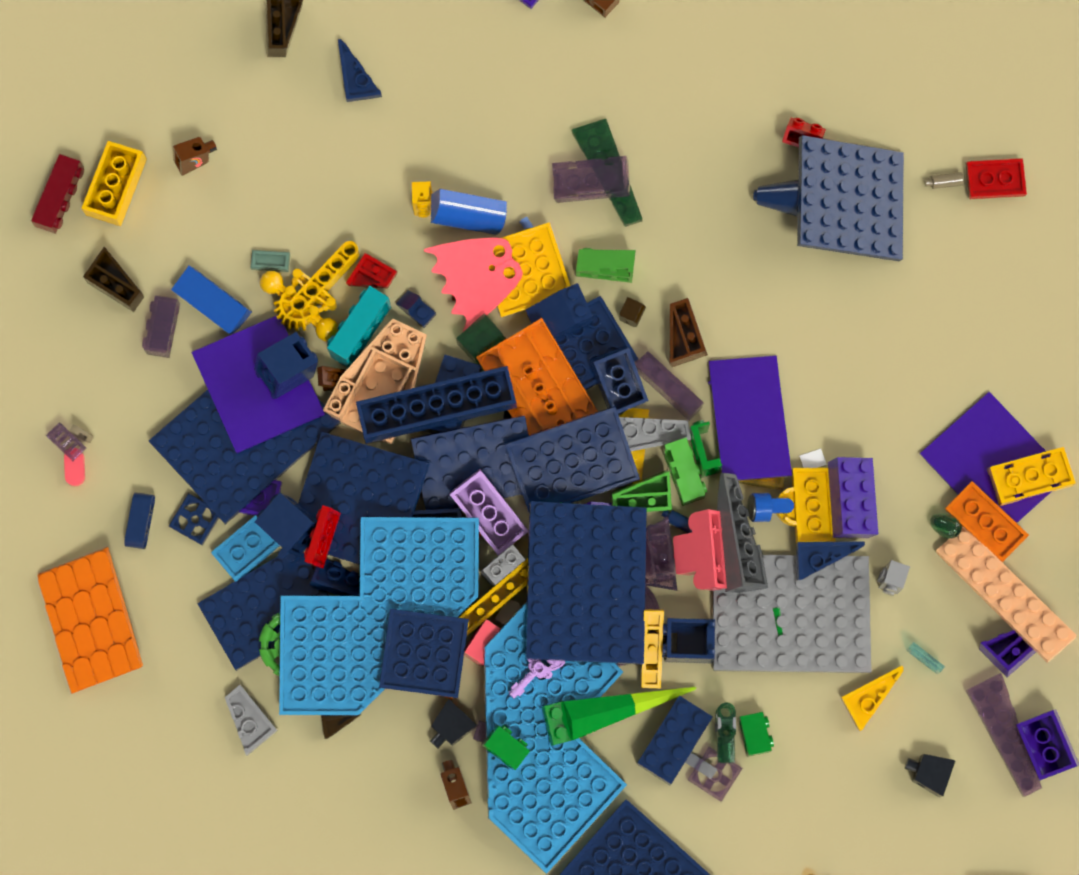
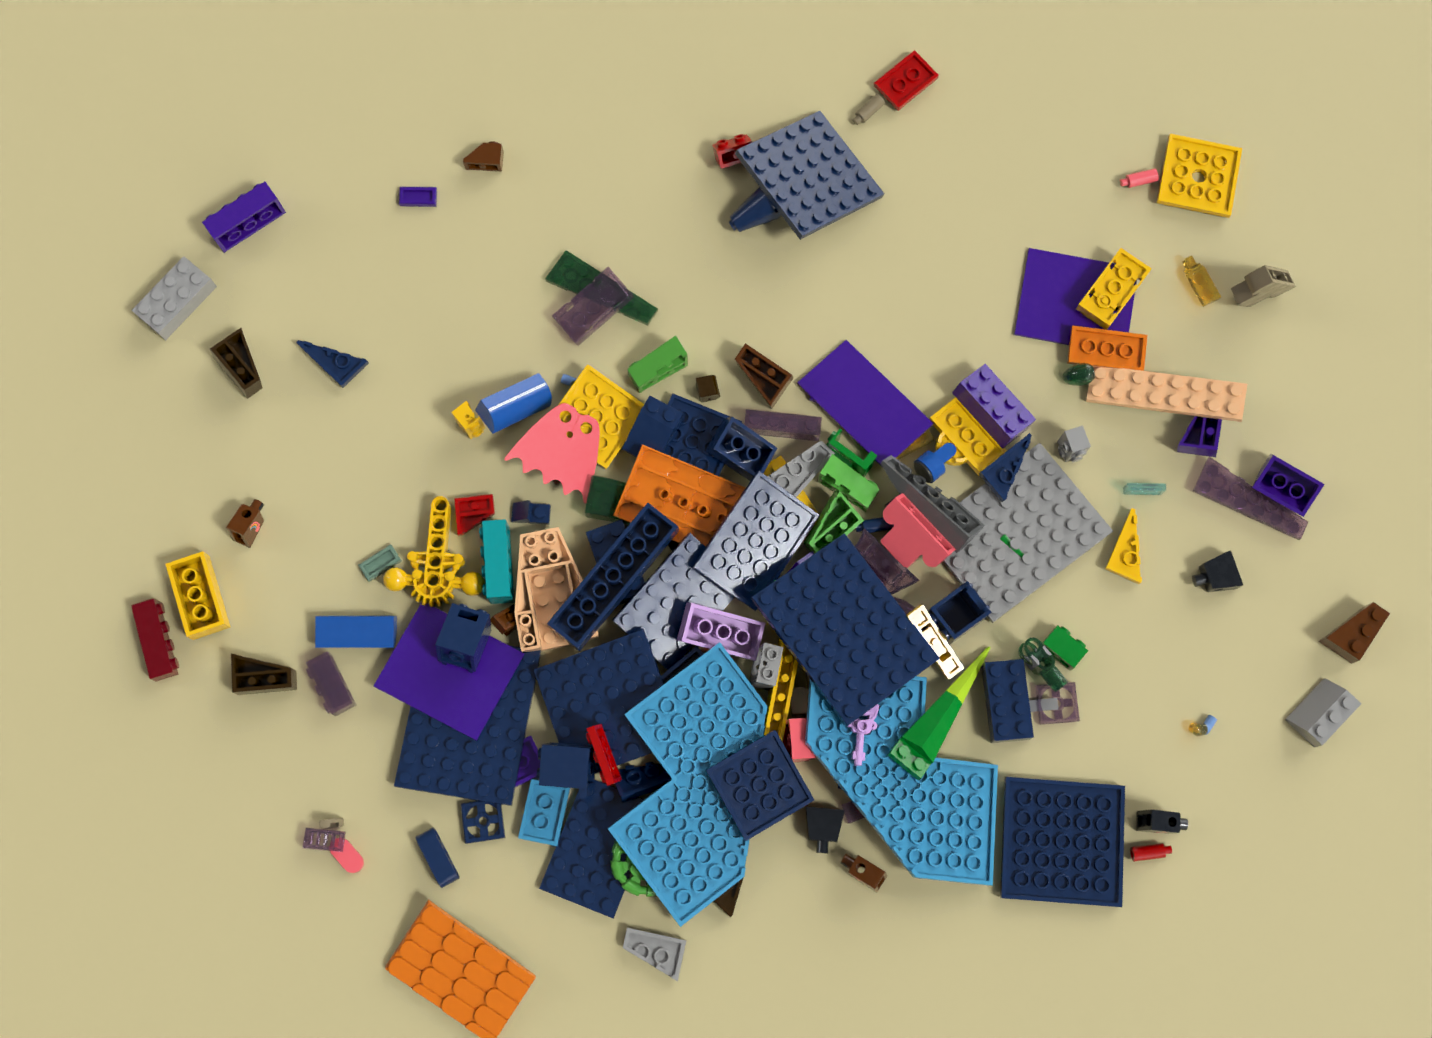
camera: 40 degrees left, 0 degrees up
green brick [482,725,530,770] -> none
white sticker [800,449,827,468] -> none

